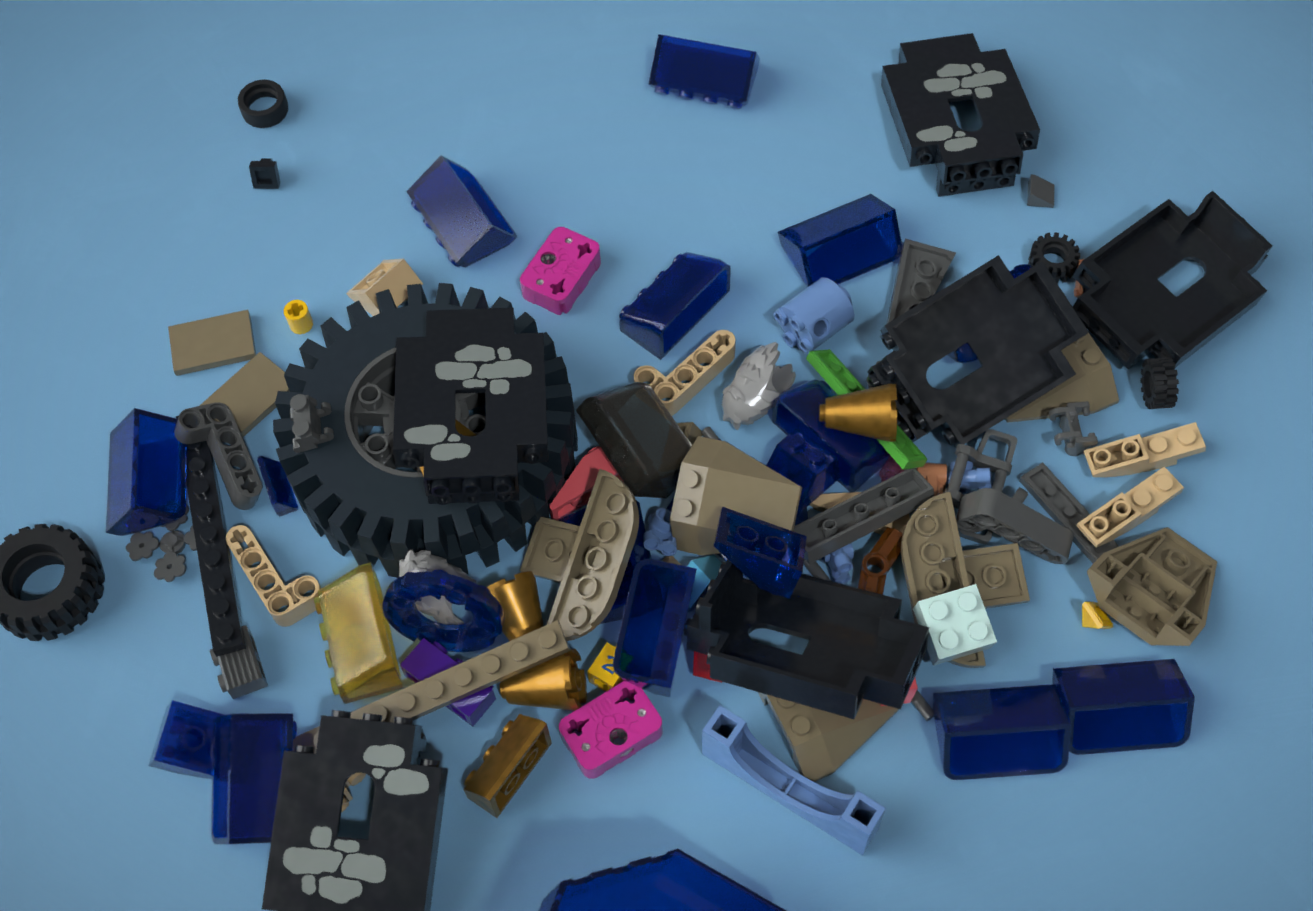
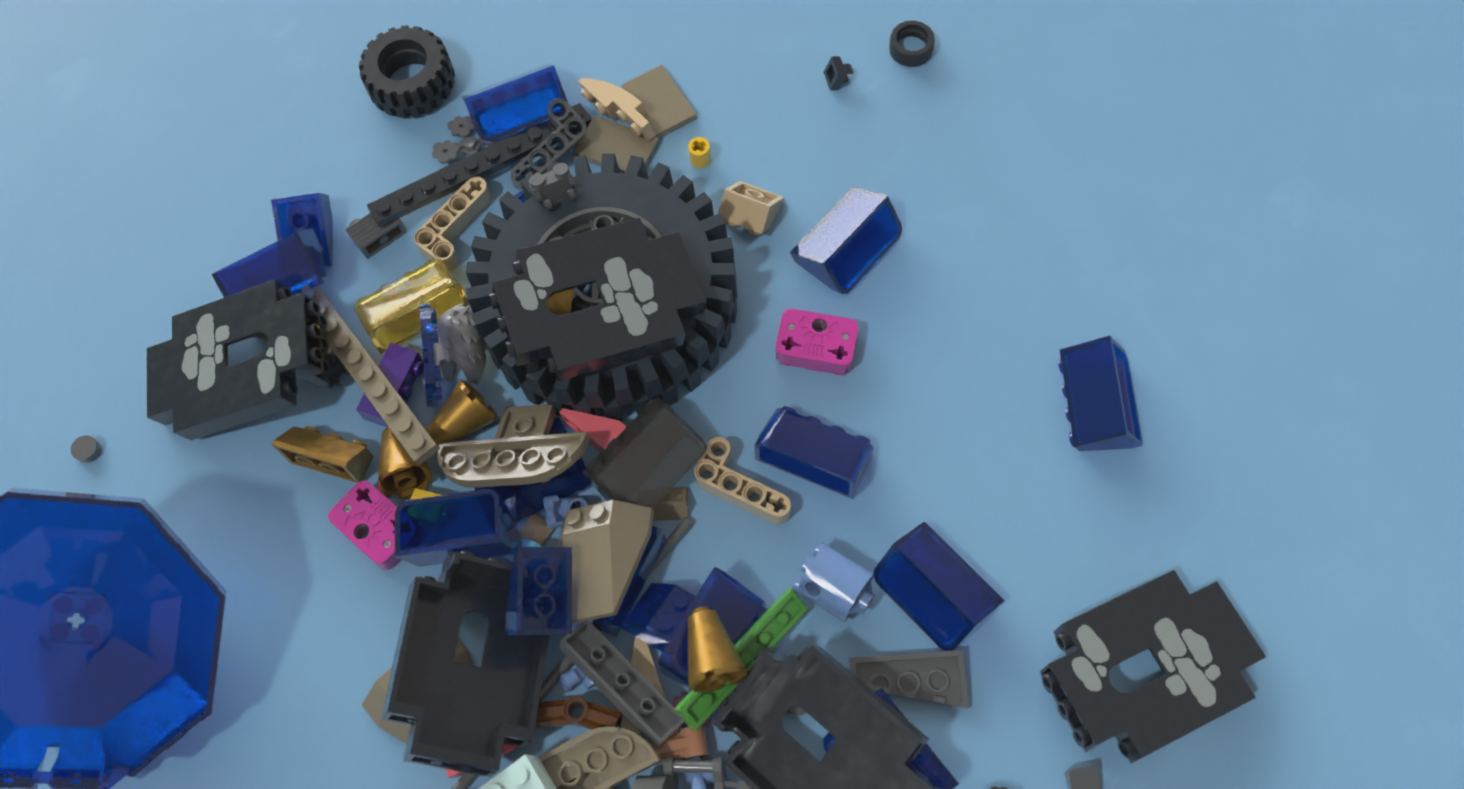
camera: 75 degrees right, 5 degrees up
medium blue arch [702,705,886,856] -> none
light grey head [722,342,796,430] -> none
none -> tan slope [578,78,655,141]

